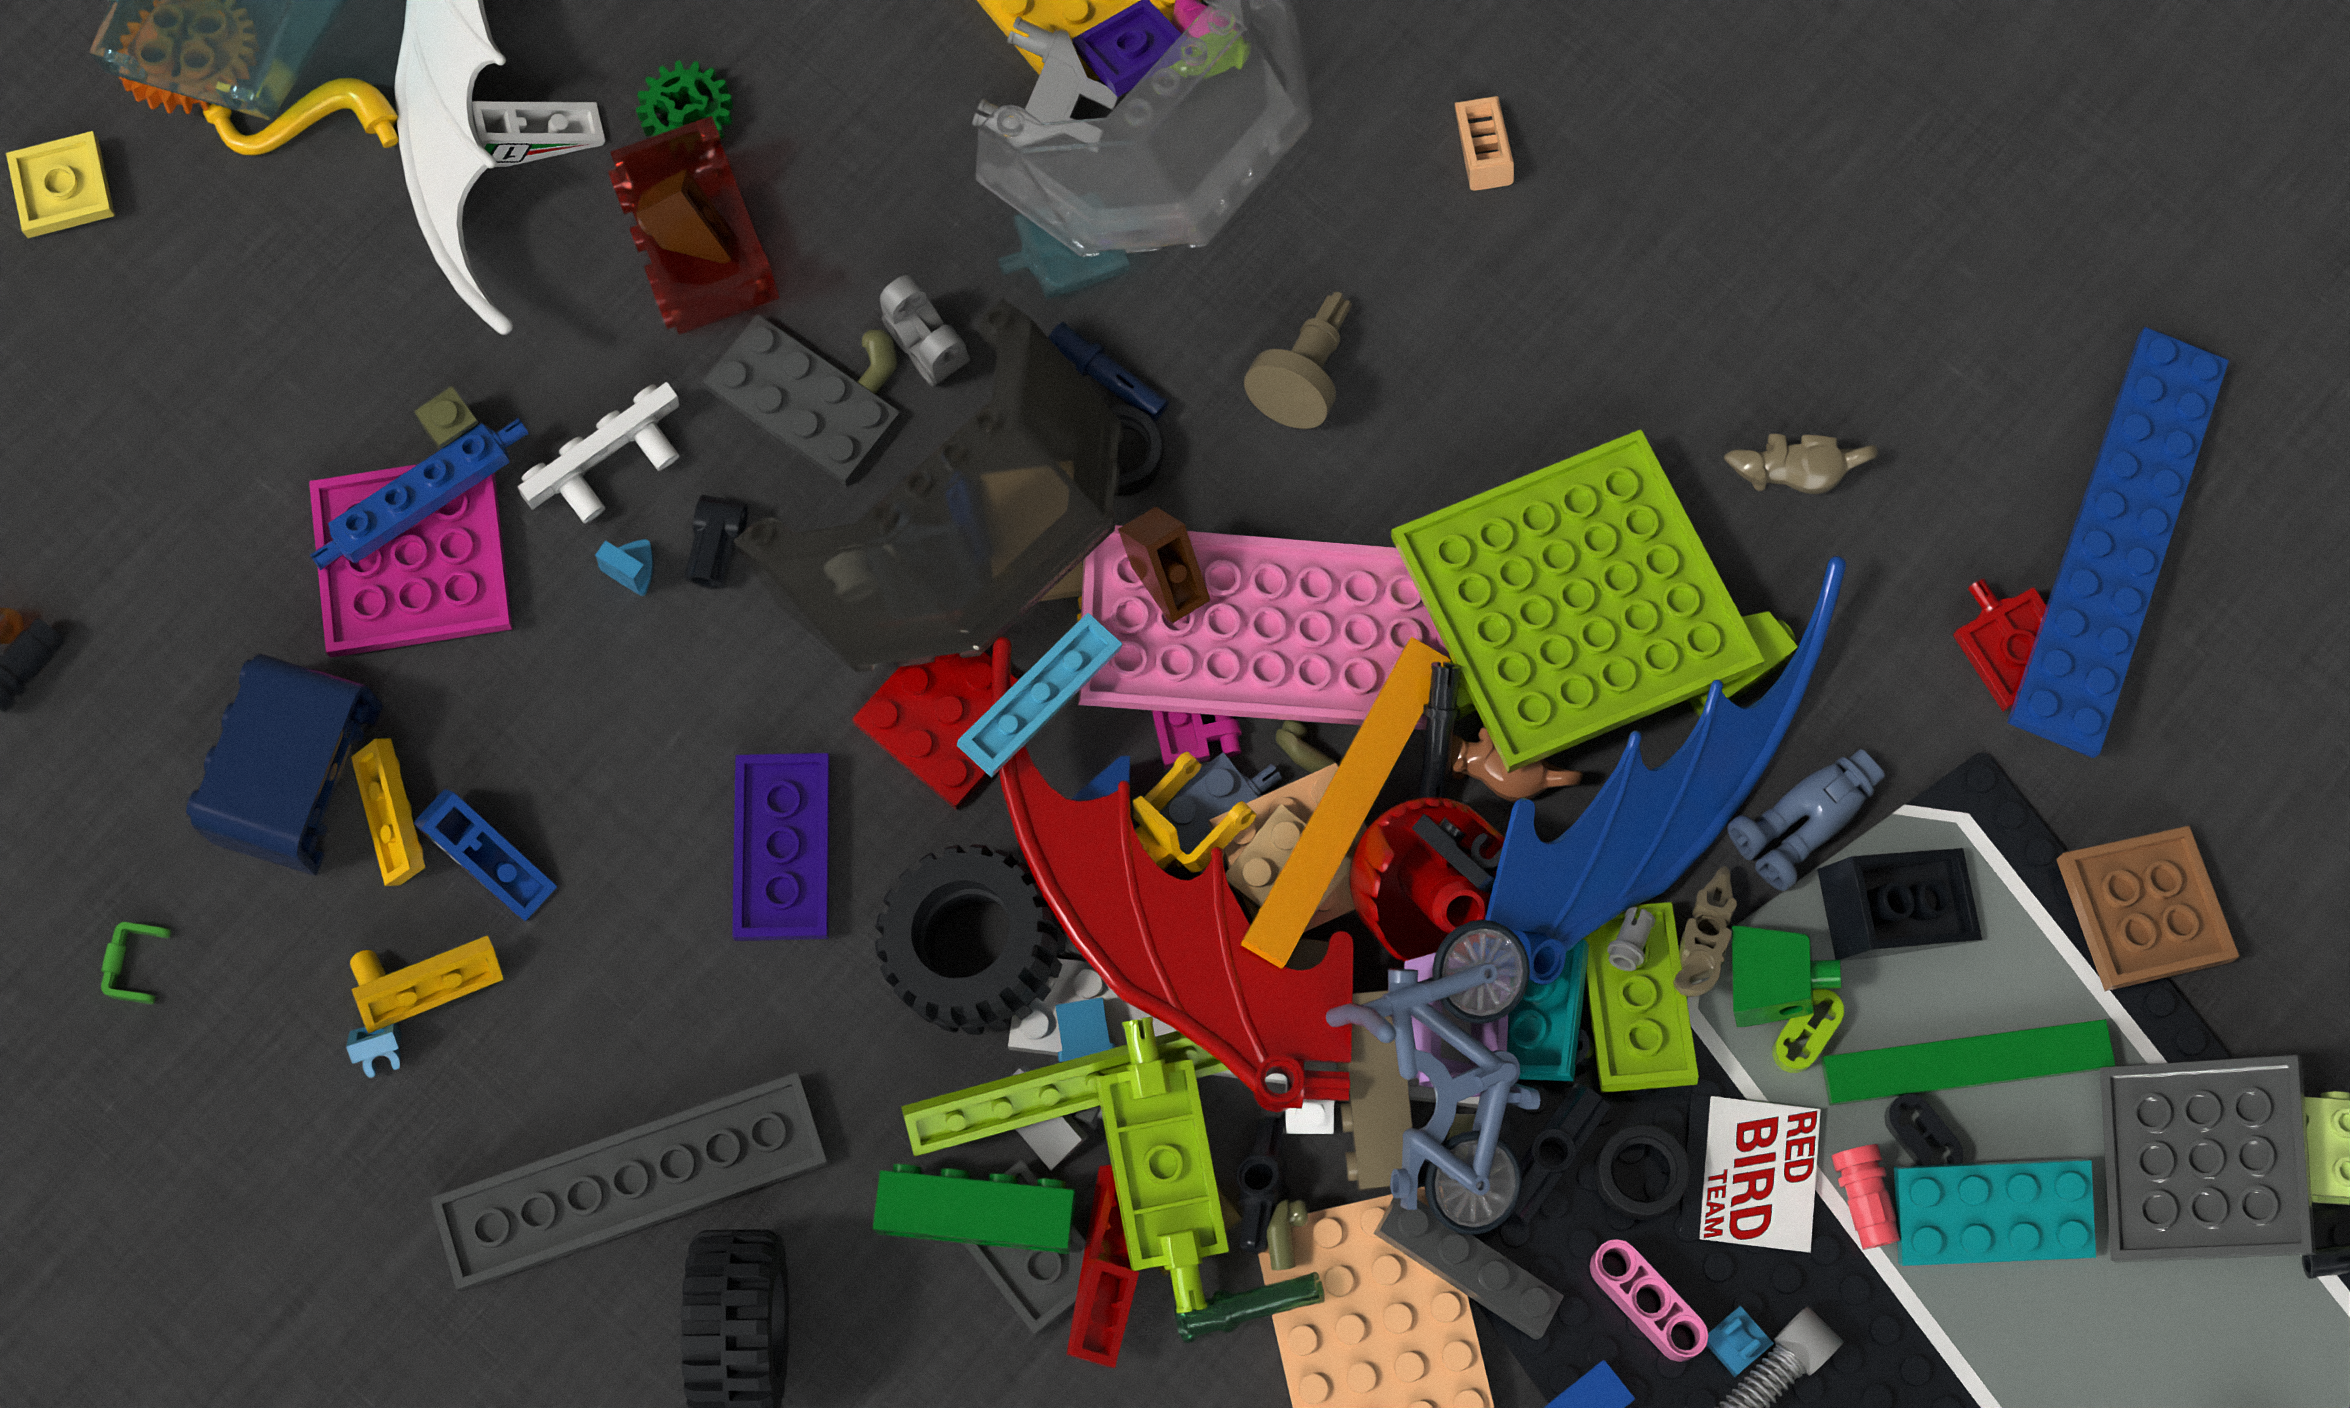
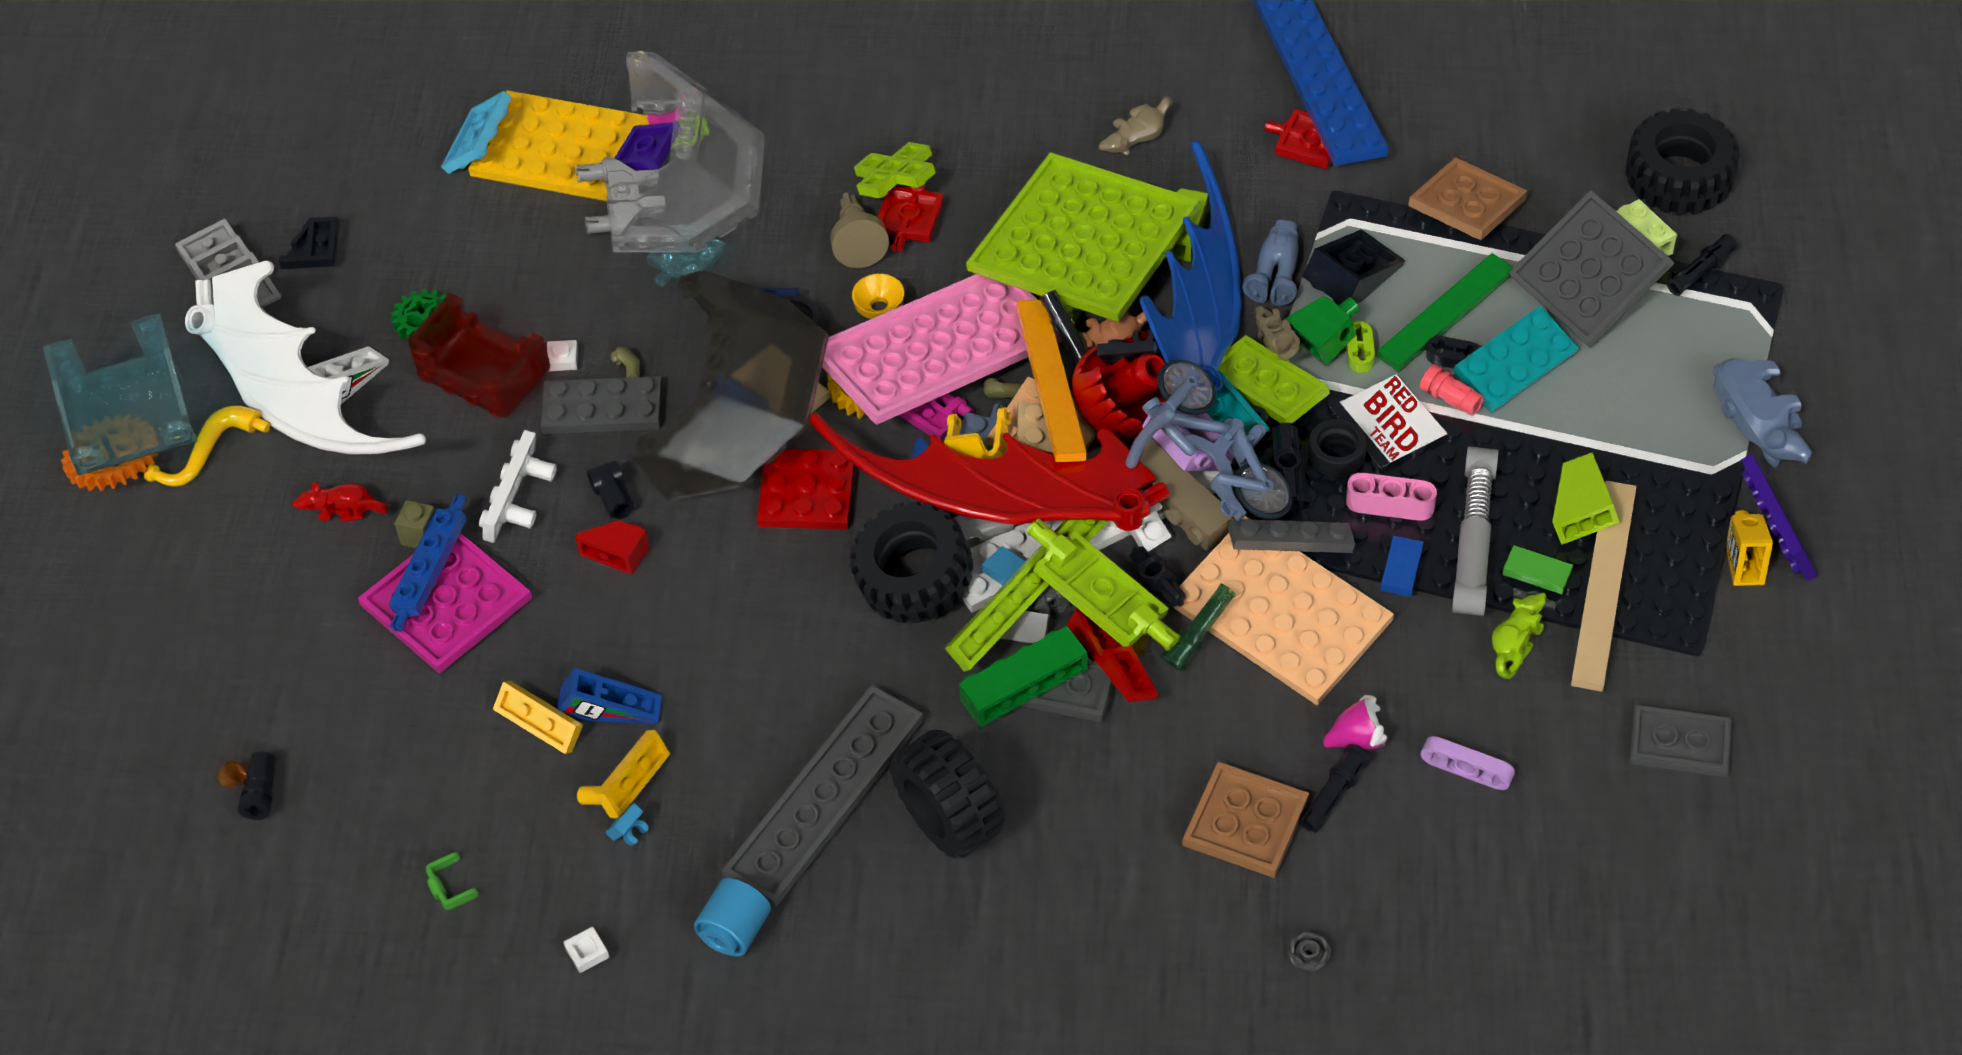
camera: 35 degrees left, 20 degrees down
light yellow plate [6,131,115,238] -> none
dark blue windscreen [186,653,383,876] -> none
dark azure tile [595,539,654,596] -> none
reddish brown slope [636,169,737,264] -> none
dark purple plate [732,753,830,941] -> none
light grey piece [880,274,970,387] -> none
medium azure plate [957,613,1122,778] -> none
reddish brown slope [1118,507,1211,623] -> none
olive arm [1267,1199,1308,1270] -> none
light nougat slope [1455,96,1514,191] -> none
light grey pin [1607,907,1656,971] -> none
dark azure tile [1707,1306,1774,1377] -> none
none -> red animal [292,482,388,522]
none -> white plate [546,340,578,371]
none -> white plate [563,927,609,973]
none -> red slope [575,520,650,575]
none -> dark azure piece [694,878,771,957]
none -> yellow piece [852,274,905,319]
none -> lime plate [854,142,936,199]
none -> red plate [878,181,944,252]

